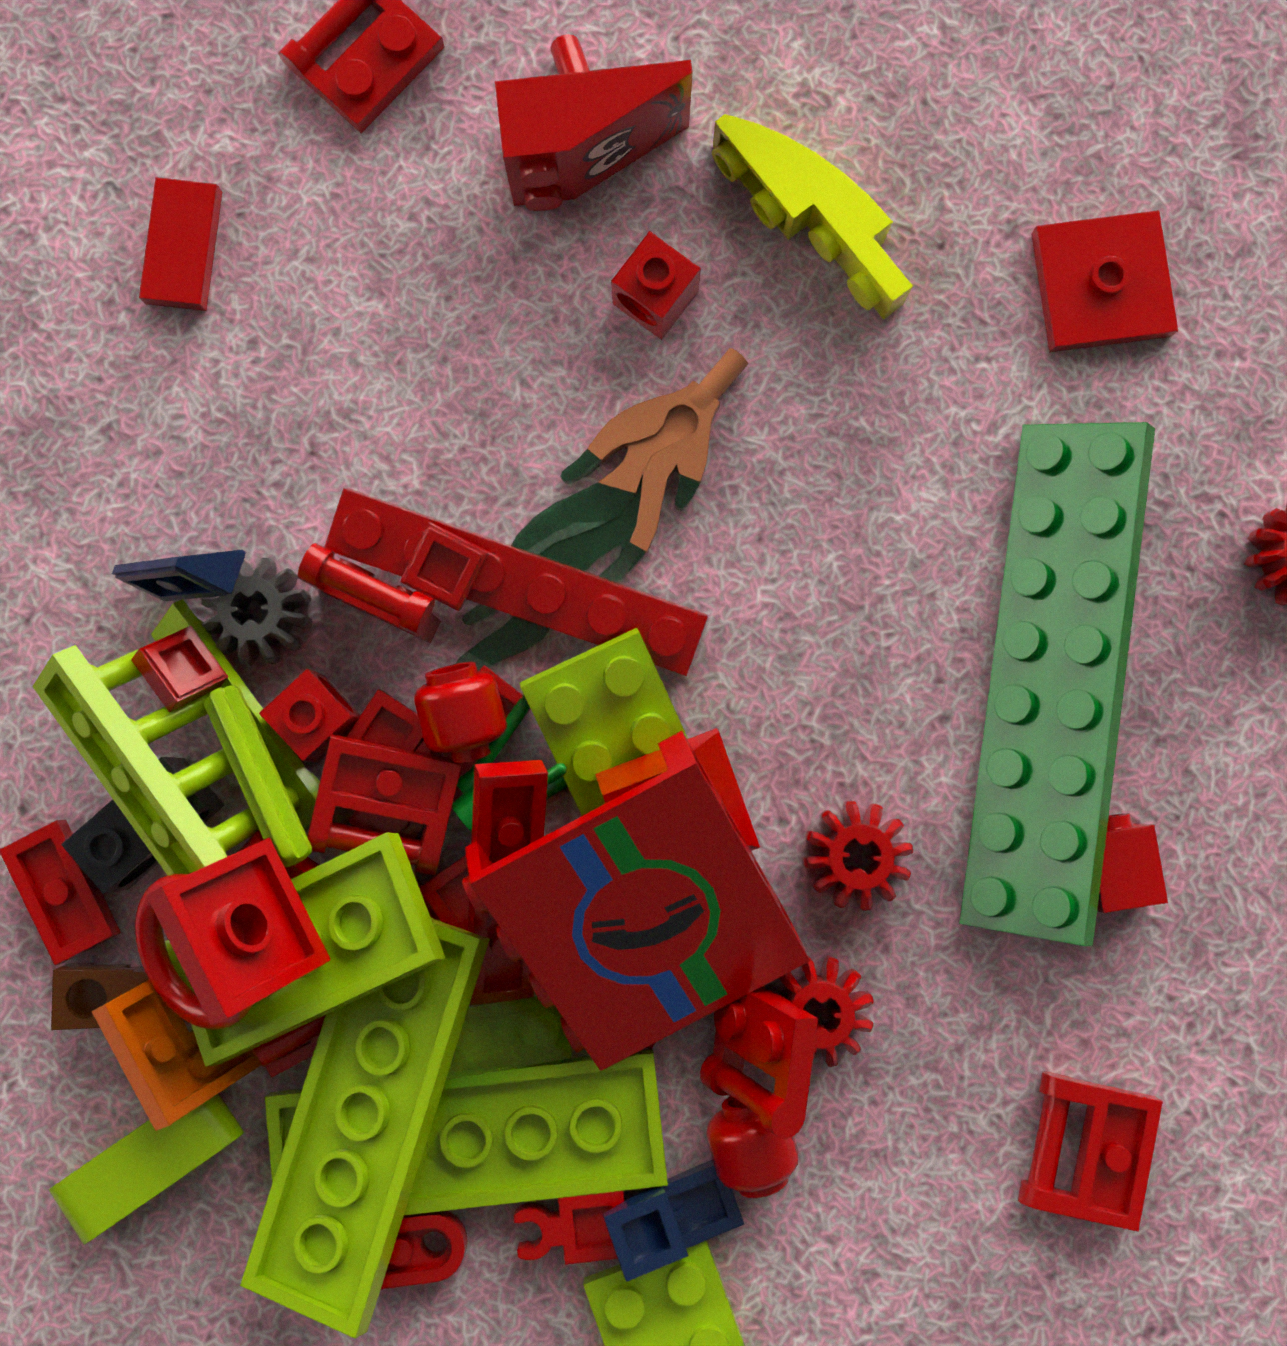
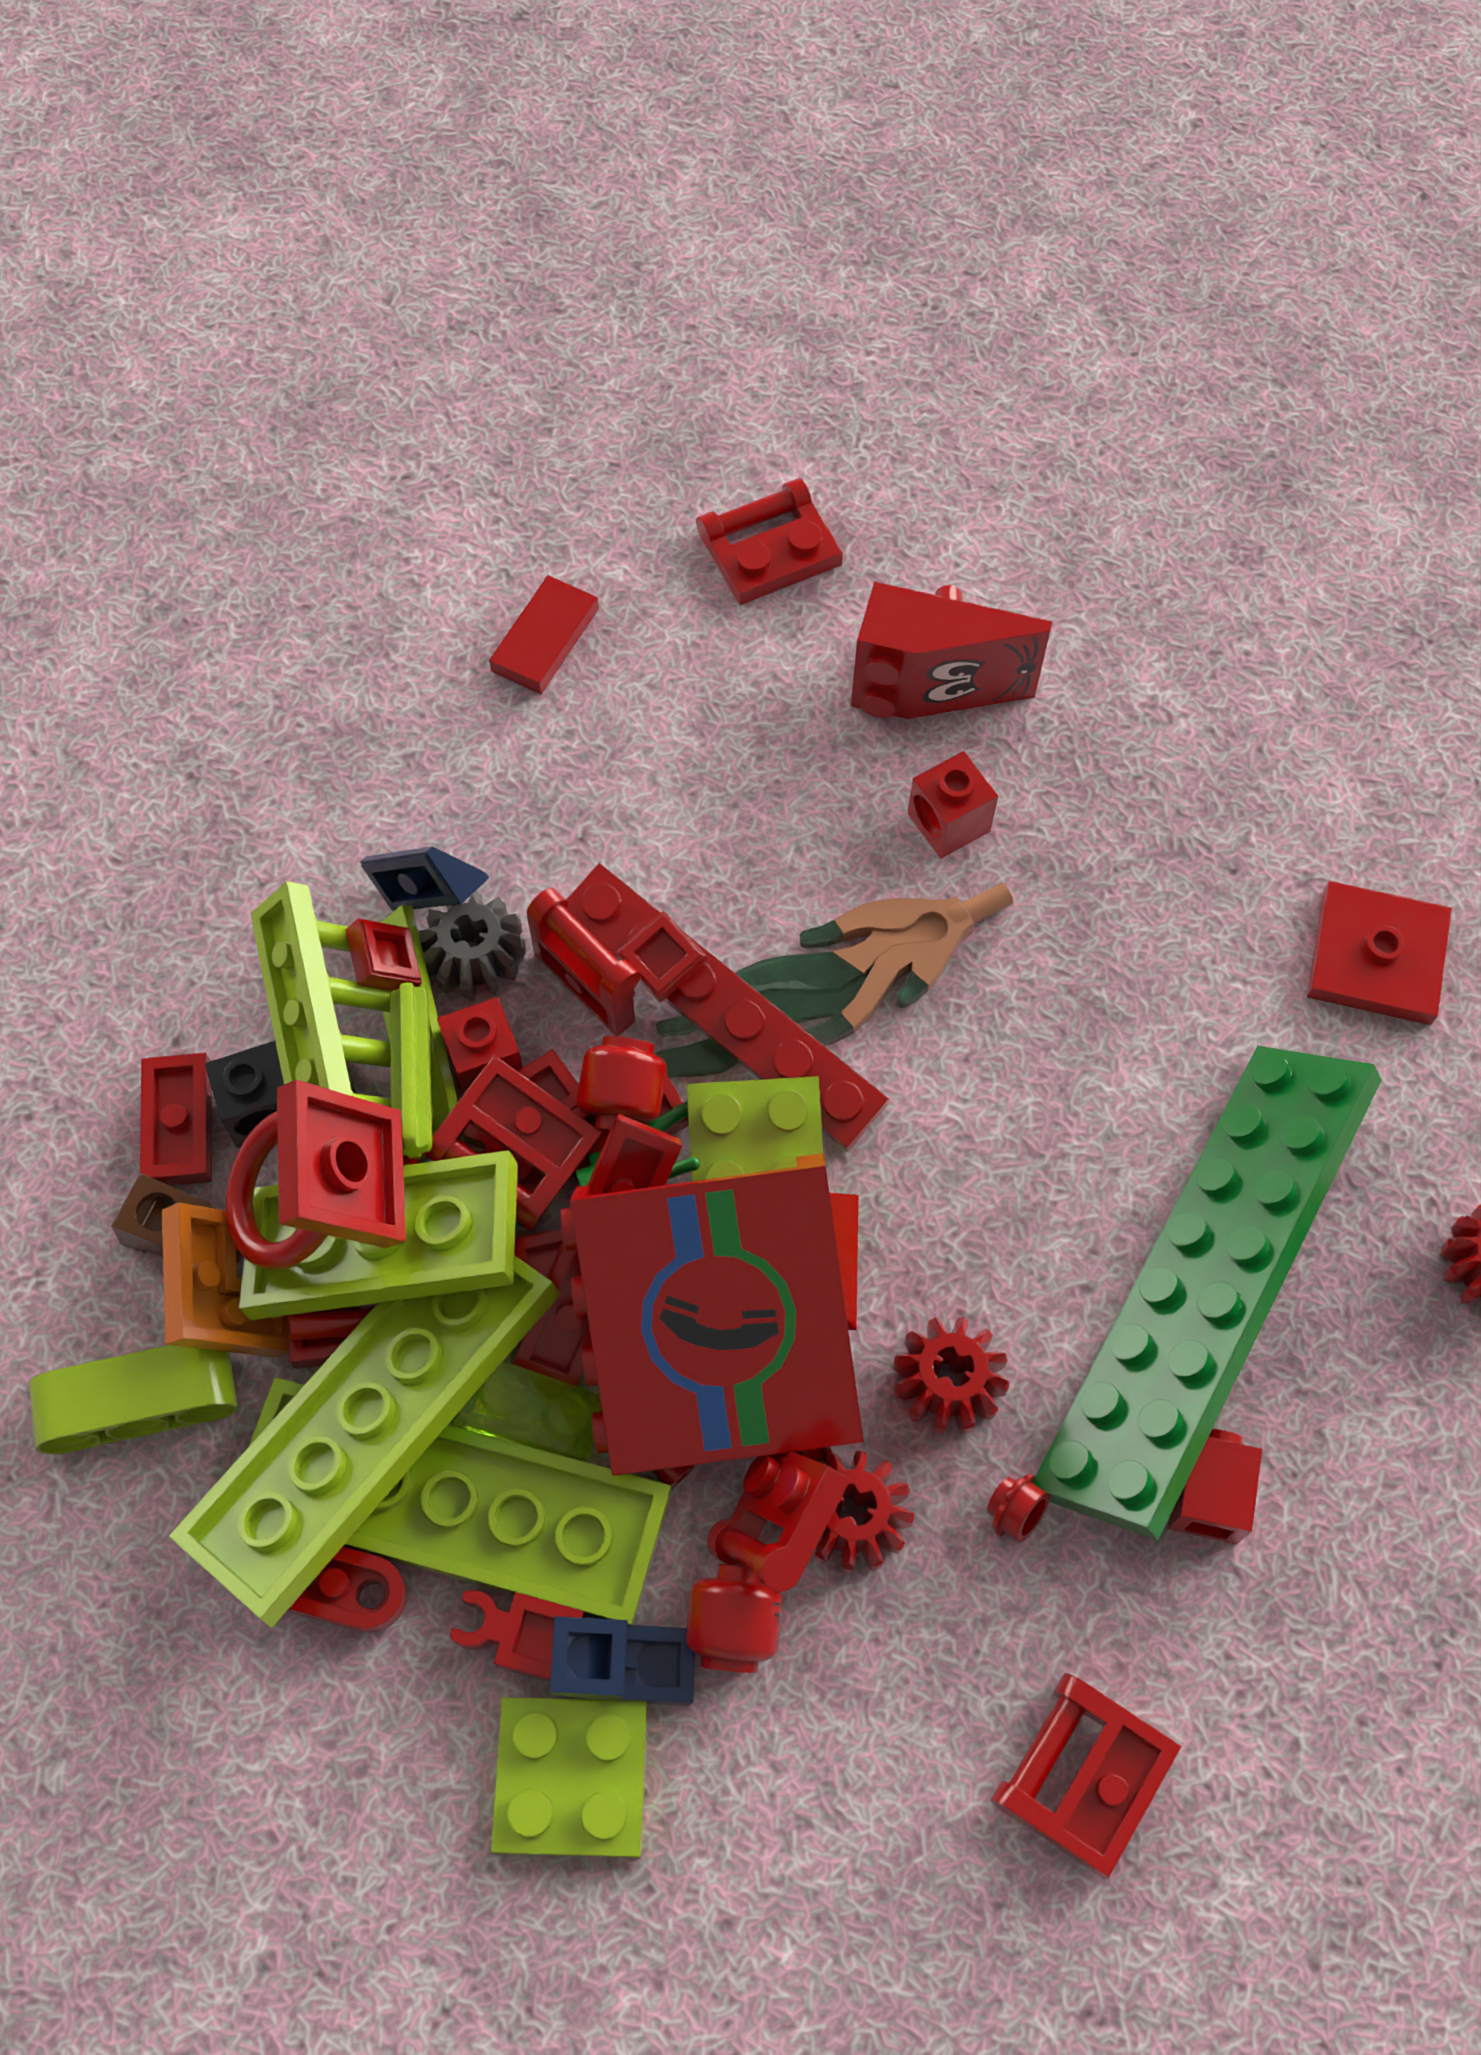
camera: 20 degrees right, 20 degrees down
neon yellow slope [712,114,913,319] -> none
none -> red plate [987,1474,1050,1542]

